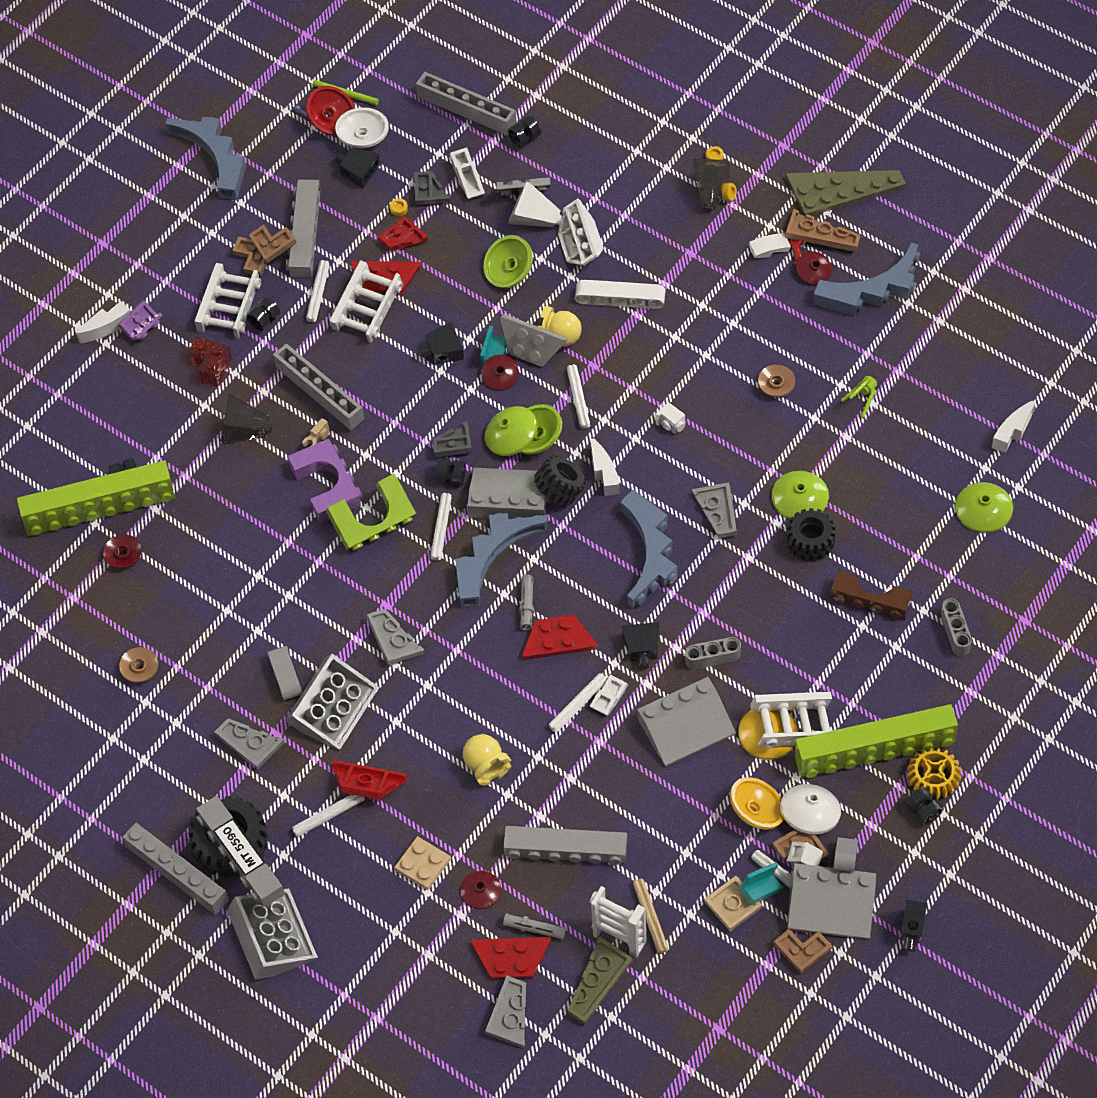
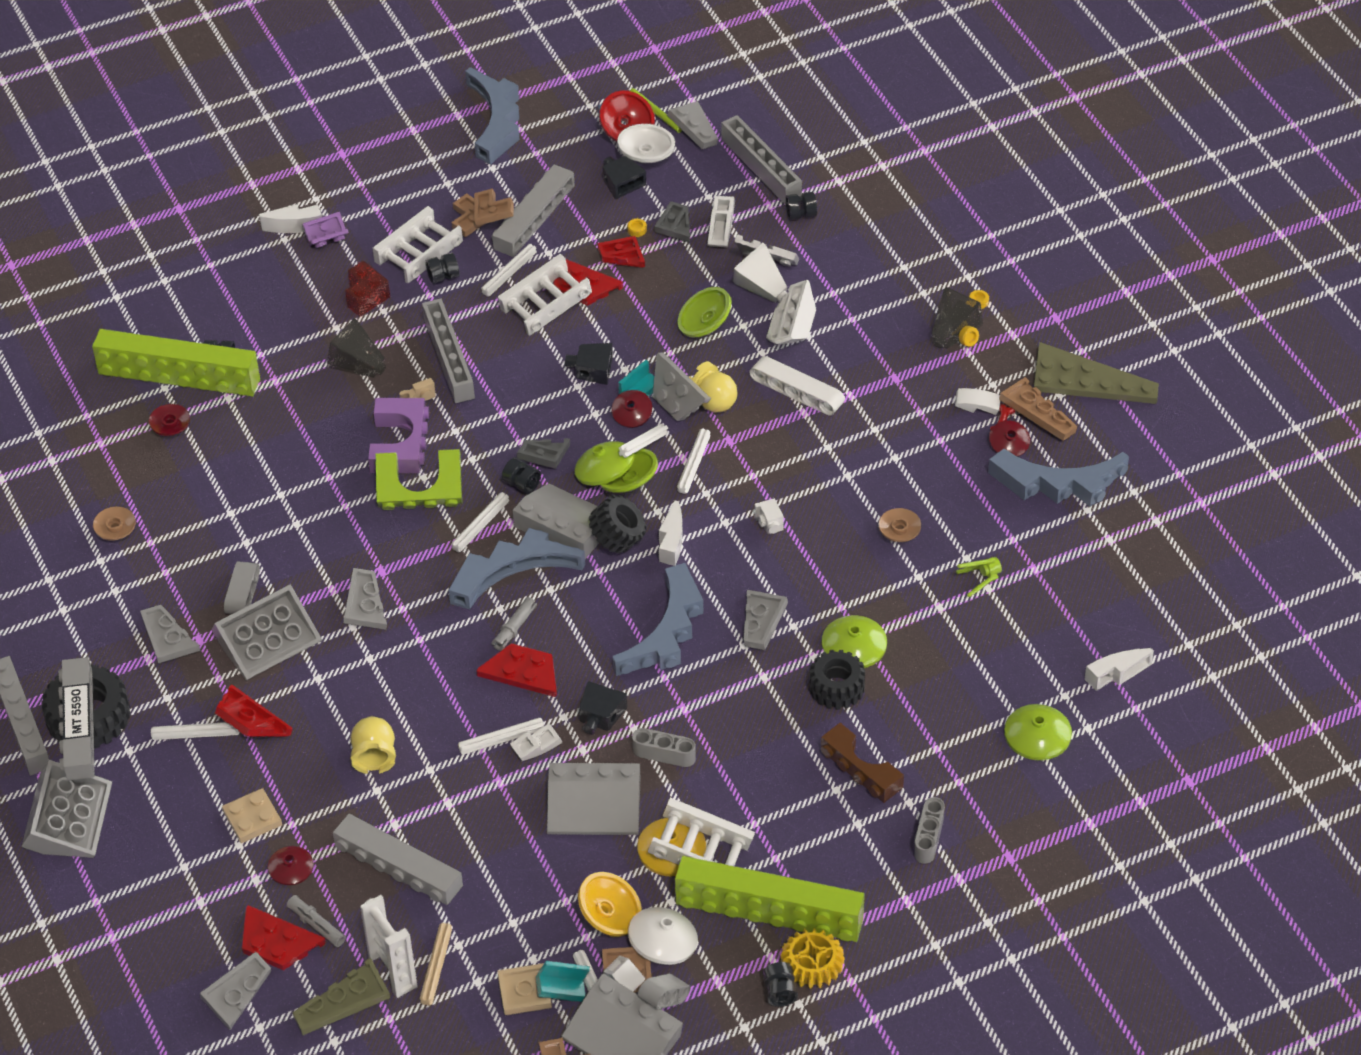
camera: 25 degrees right, 10 degrees down
none -> white axle [619,424,668,458]
none -> light grey wing [667,101,718,149]

